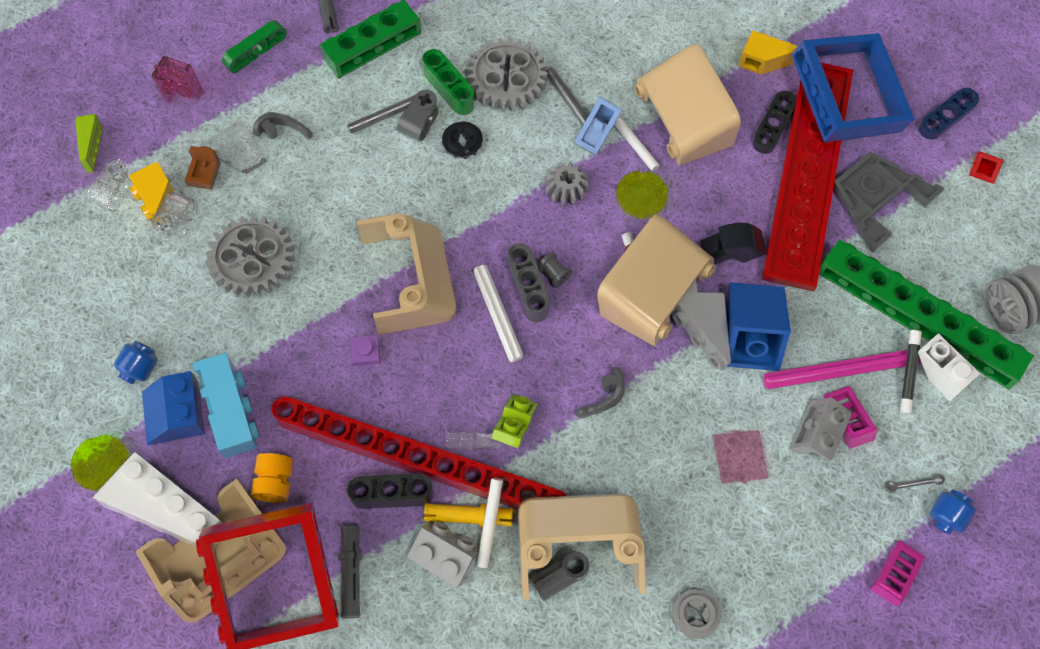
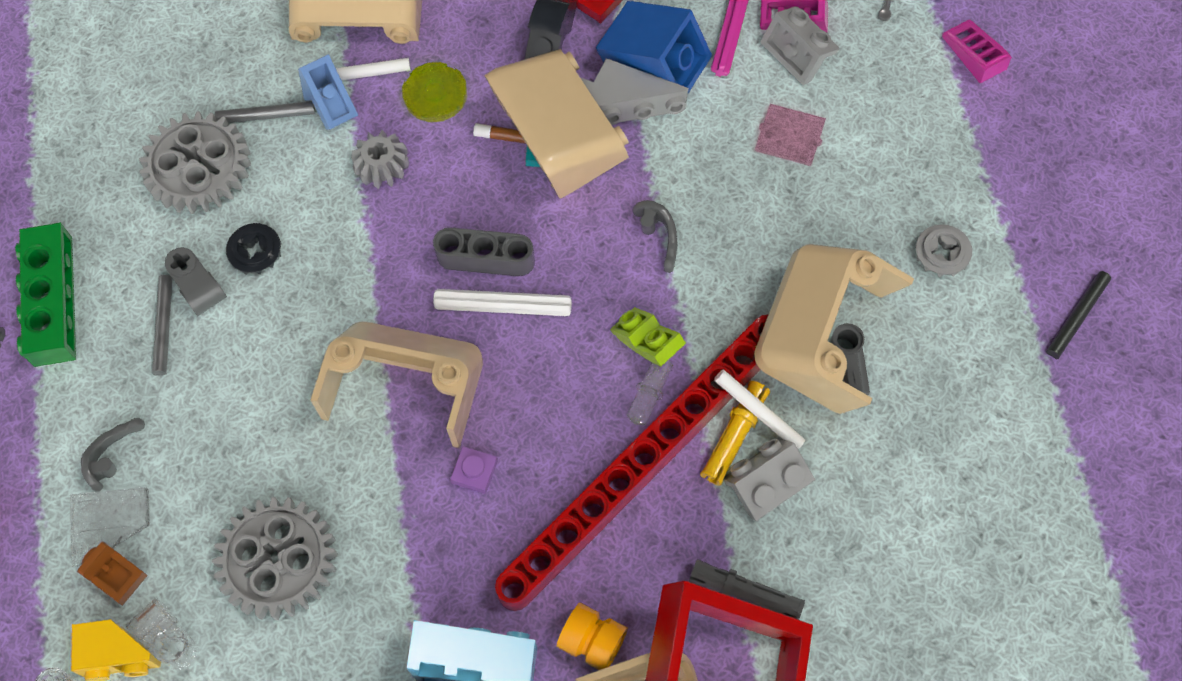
camera: 60 degrees left, 0 degrees up
pearl dark grey beam [347,474,434,509] -> none
green beam [422,49,474,115] -> none
dark grey bush [538,252,572,288] -> none

